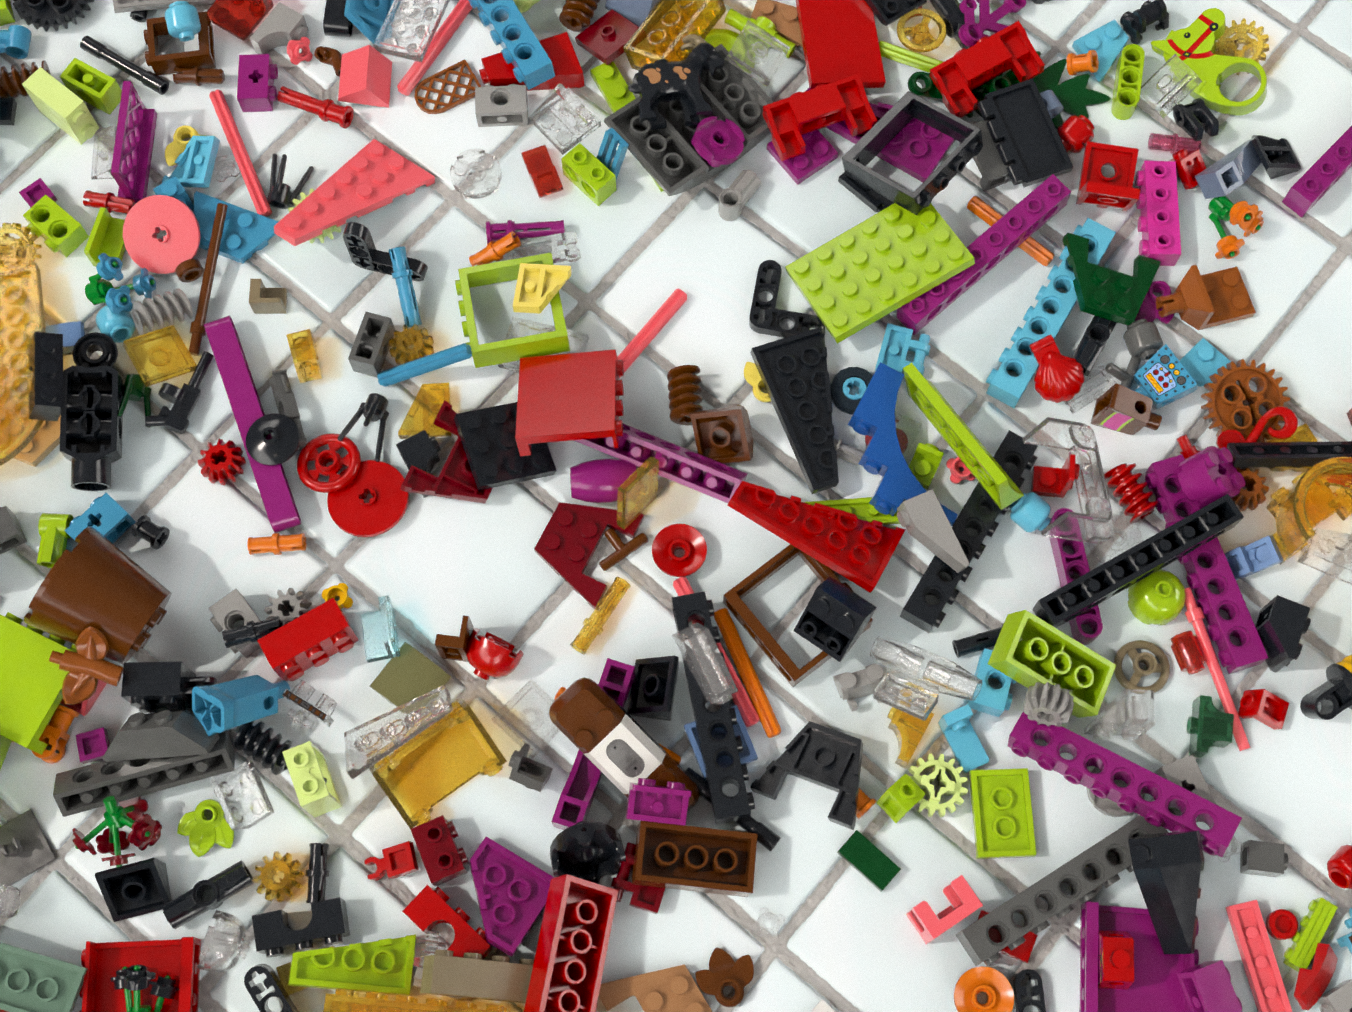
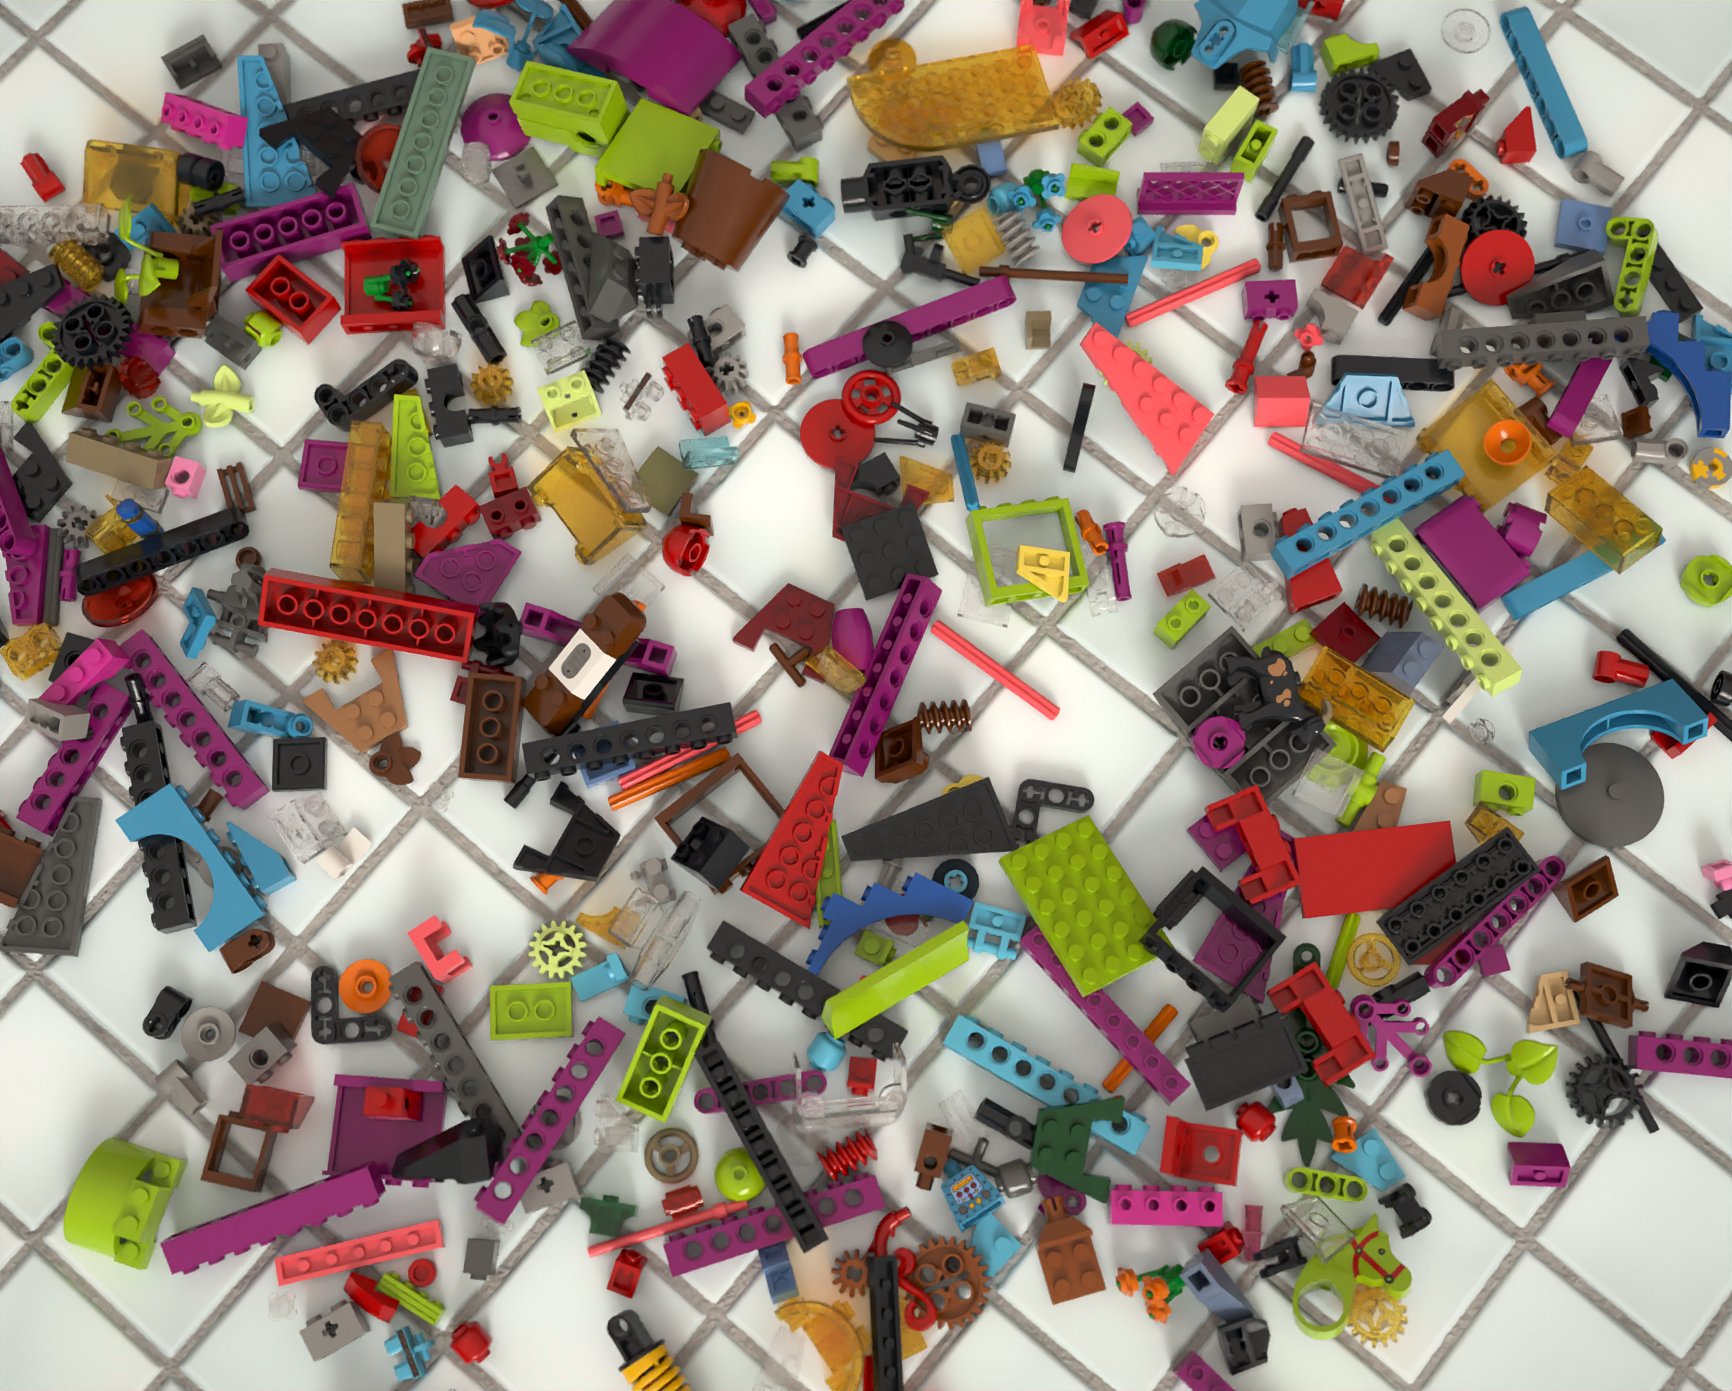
camera: 90 degrees right, 5 degrees up
black arch [29,331,64,421] -> none
red axle [83,190,135,214] -> none
medium azure head [165,1,201,42] -> none
reddish brown tile [175,259,204,283] -> none
dark azure piece [192,675,290,736] -> none
red gear [197,438,246,486] -> none
black plant [267,154,314,209] -> none
dark azure pin [389,246,422,328] -> none
dark orange window [414,59,481,114] -> none
dark grey bracket [508,743,553,792] -> none
red panel [515,349,624,456] -> none
clear yellow pin [570,577,631,655] -> none
dark azure tile [597,128,629,180] -> none
magenta bracket [626,778,692,826] -> none
red dish [652,524,707,577] -> none
clear slope [672,623,738,705] -> none
light grey piece [718,170,761,221] -> none
dark green tile [837,830,901,892] -> none
lime bracket [876,774,925,823] -> none
light grey slope [897,489,970,573] -> none
light grey gear [1023,682,1074,727] -> none
red animal [1029,334,1085,403] -> none
magenta brick [1178,446,1245,509] -> none
black slope [1255,595,1311,673] -> none

